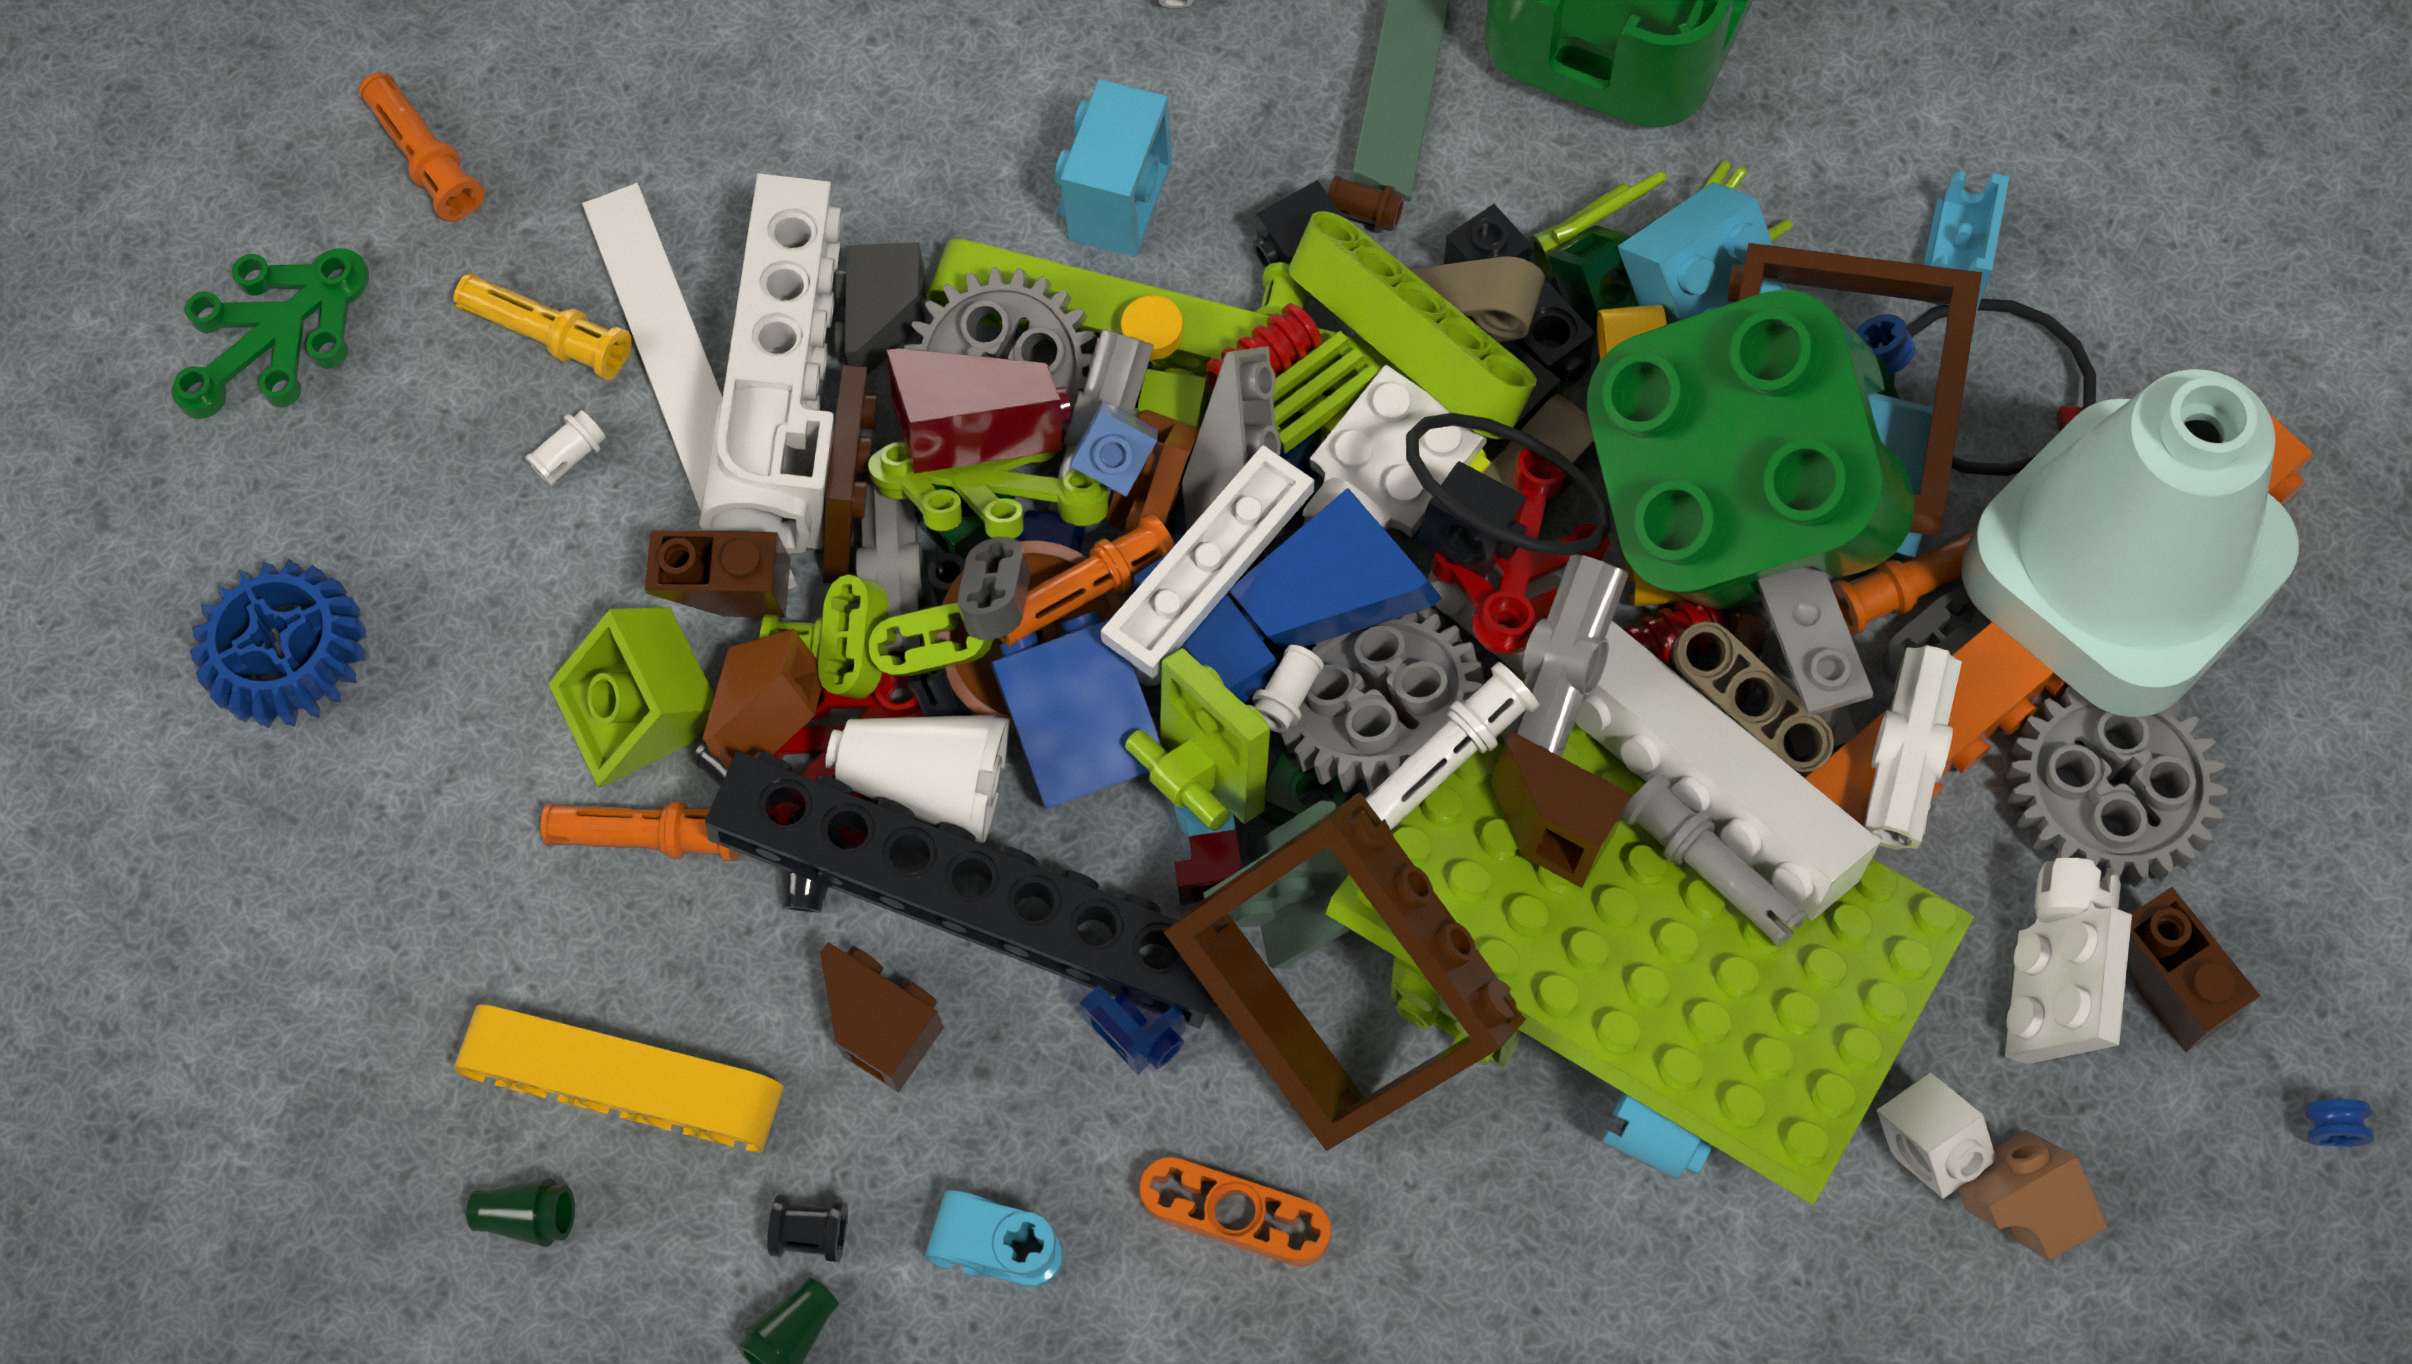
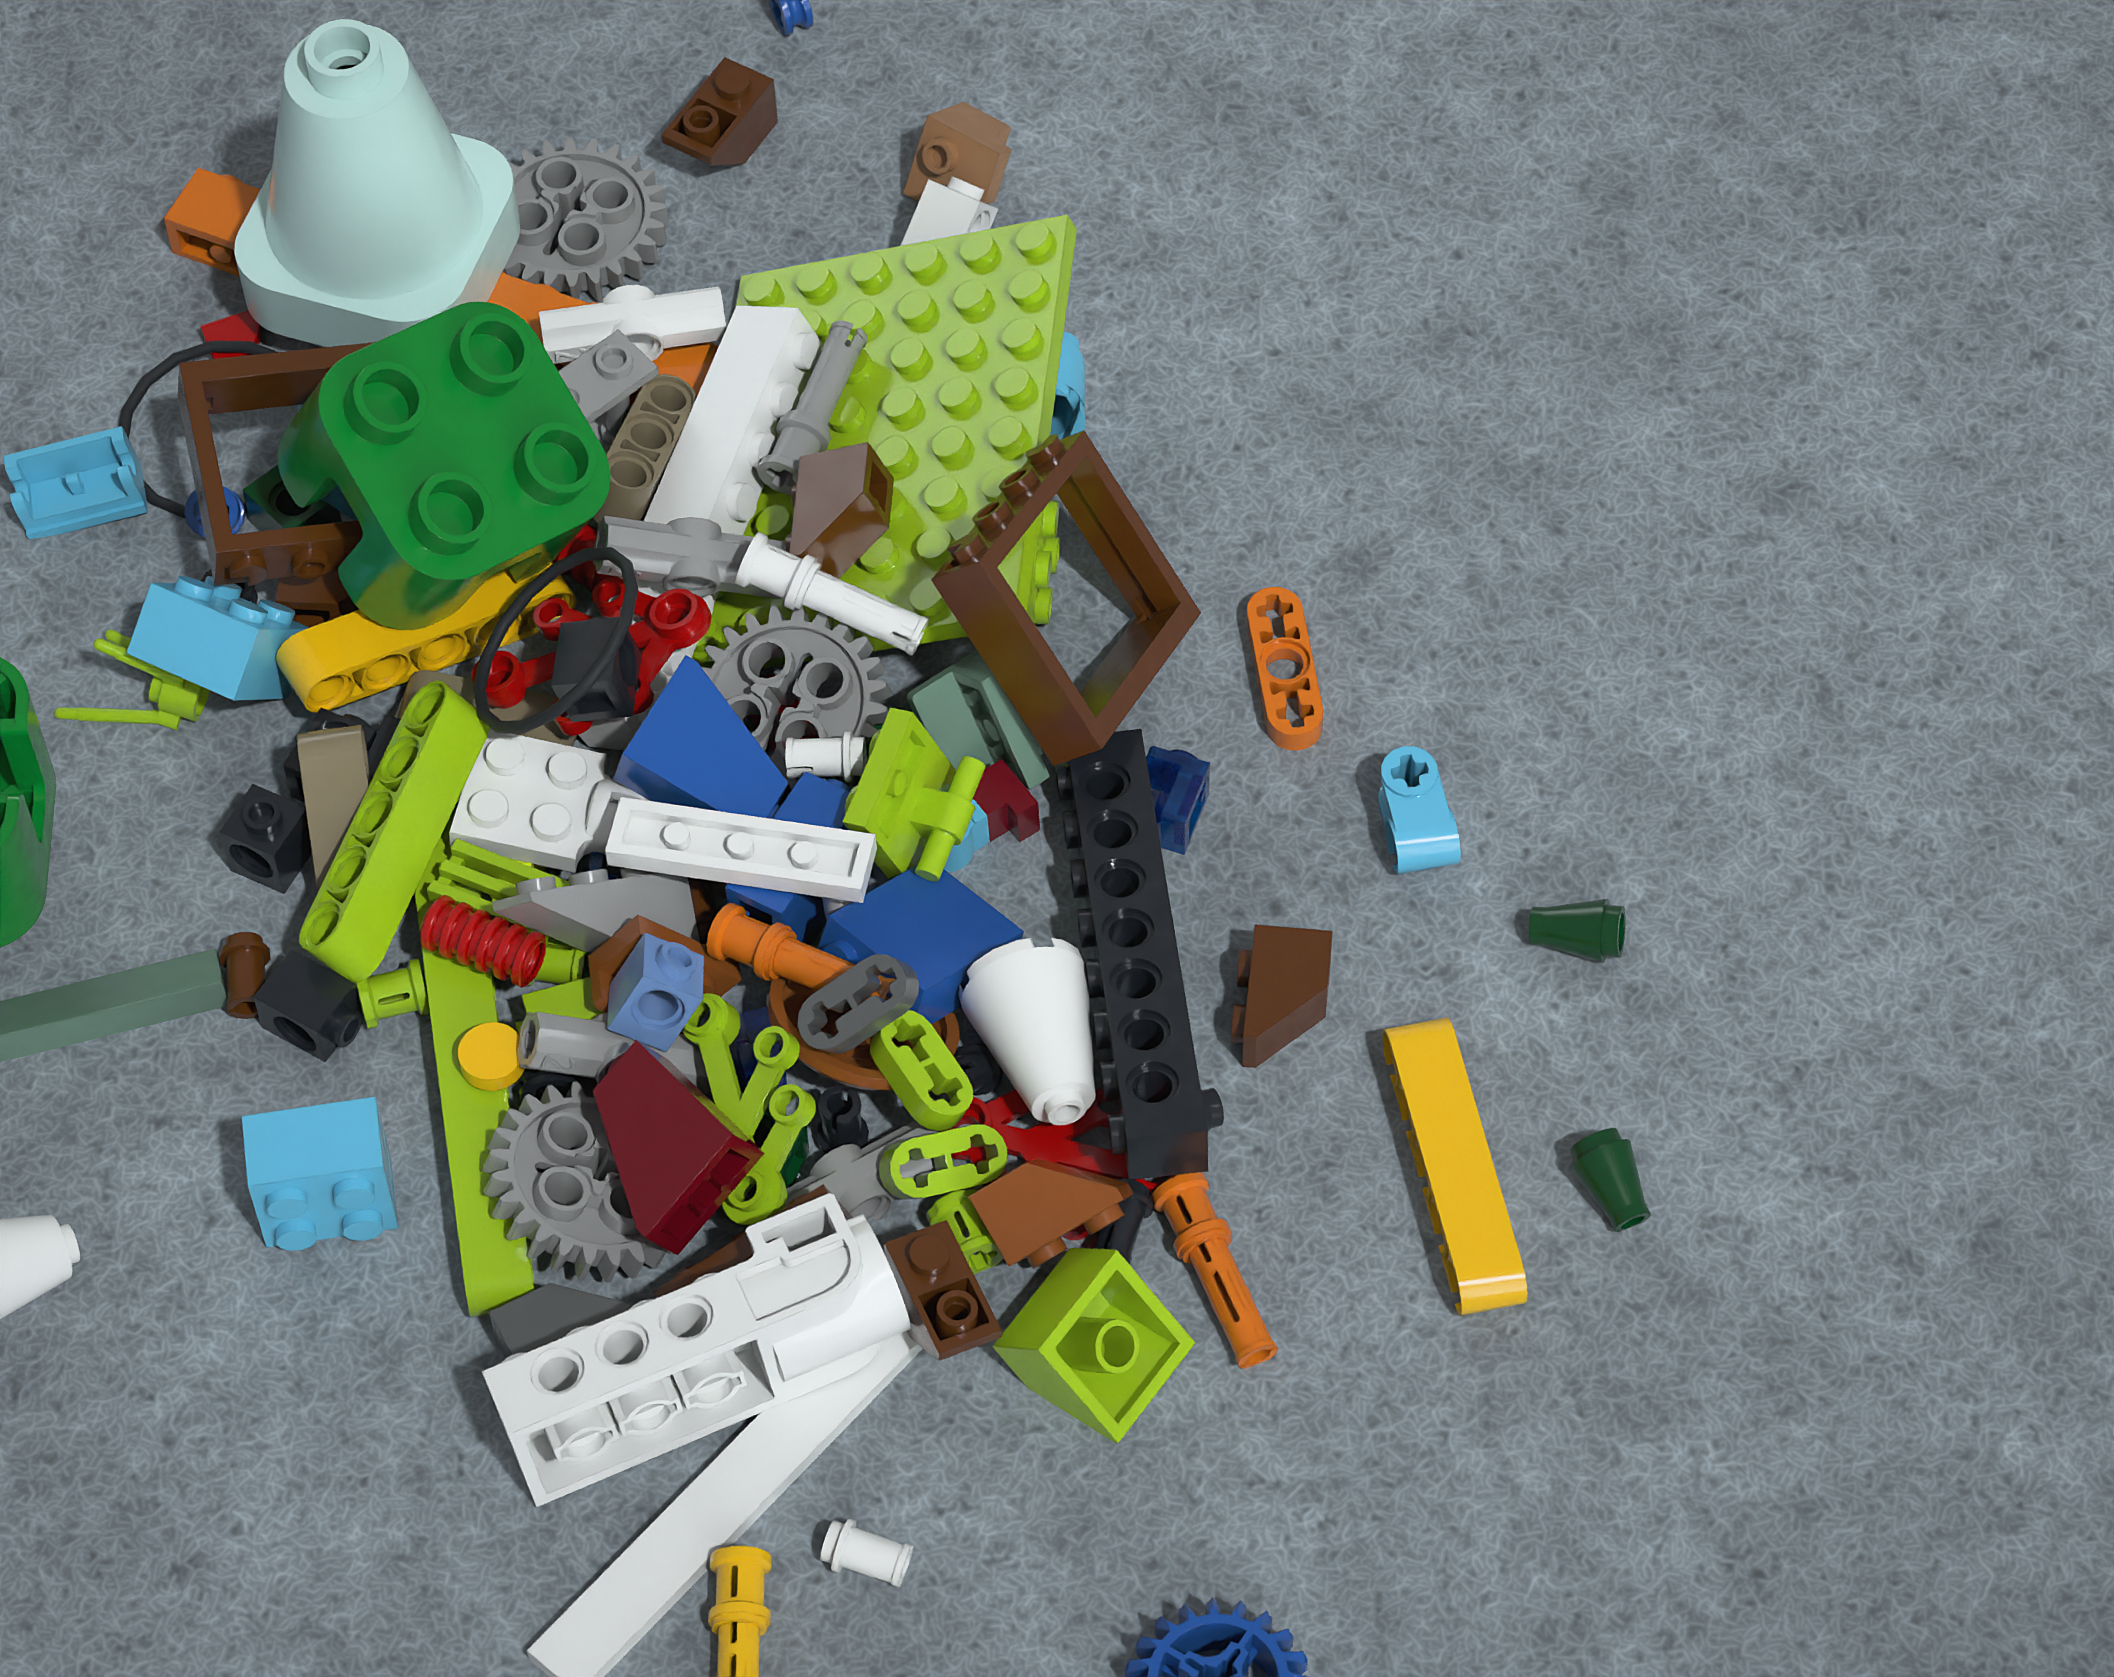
camera: 120 degrees left, 10 degrees down
black bush [767,1194,848,1262] -> none
lime plant [1531,171,1667,279] -> none
dark green brick [1547,225,1639,327] -> none
white plate [2005,858,2132,1064] -> none

